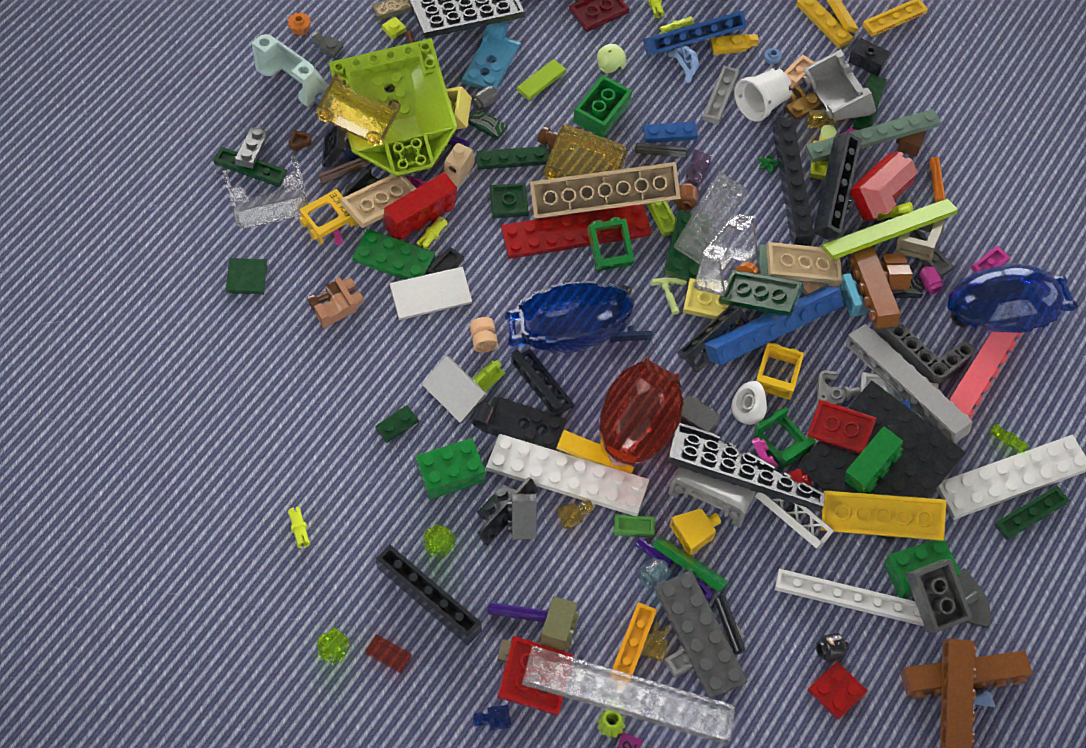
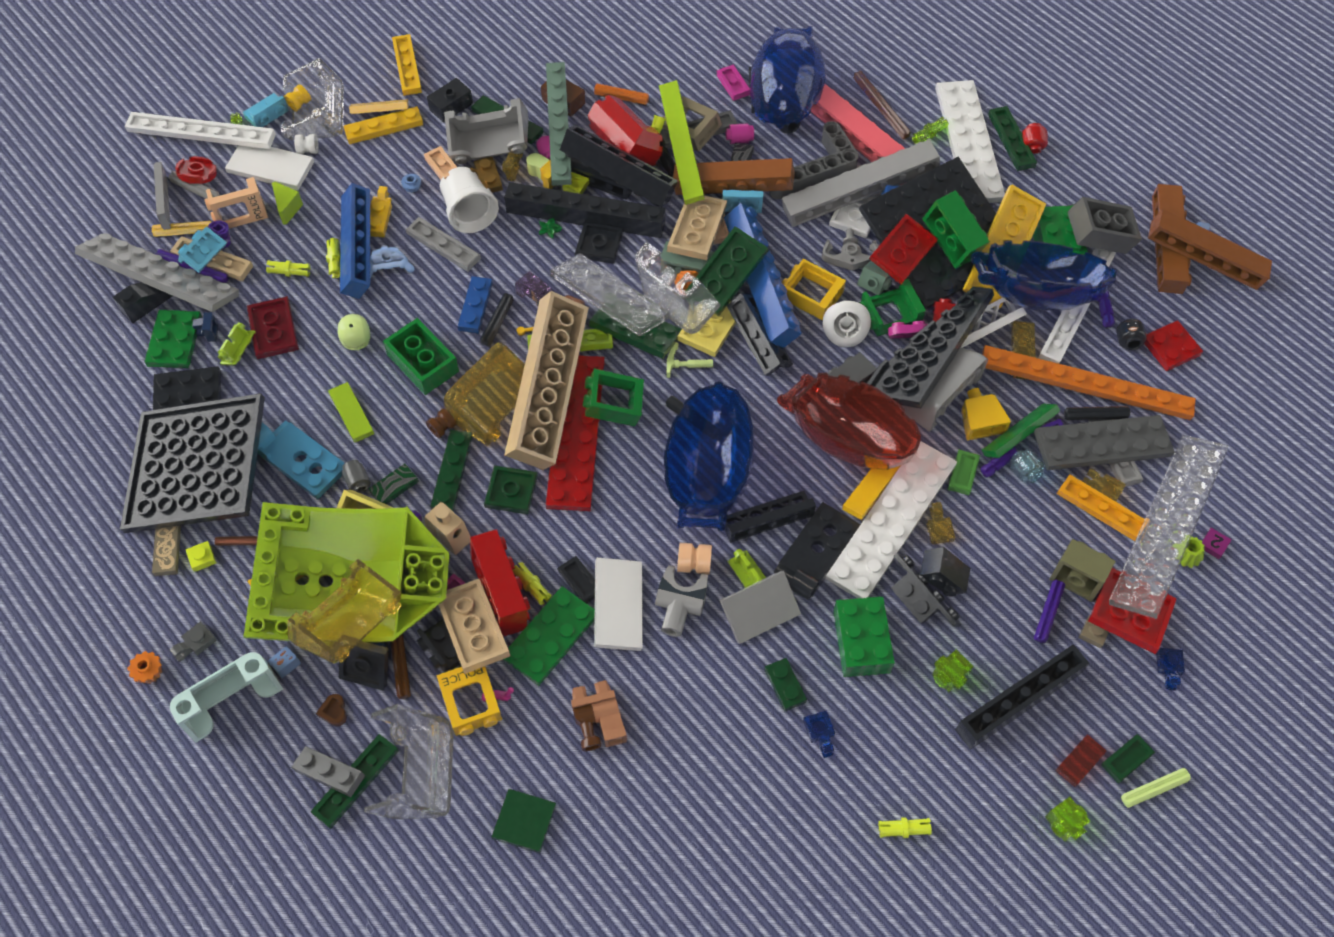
camera: 70 degrees left, 0 degrees up
dark orange piece [879,253,912,290] -> none
none -> black tile [575,222,624,264]
none -> light grey connector [655,565,708,637]
none -> clear blue plate [803,710,835,758]
none -> axle [853,71,911,139]
none -> sand green brick [857,261,892,295]
none -> clear blue windscreen [970,240,1118,311]
none -> orange plate [982,345,1196,420]
none -> clear yellow plate [1011,321,1036,380]
none -> red head [1022,123,1048,154]
none -> dark purple axle [1097,290,1115,328]
none -> dark green tile [1101,733,1155,784]
none -> yellowish green axle [1121,768,1191,808]

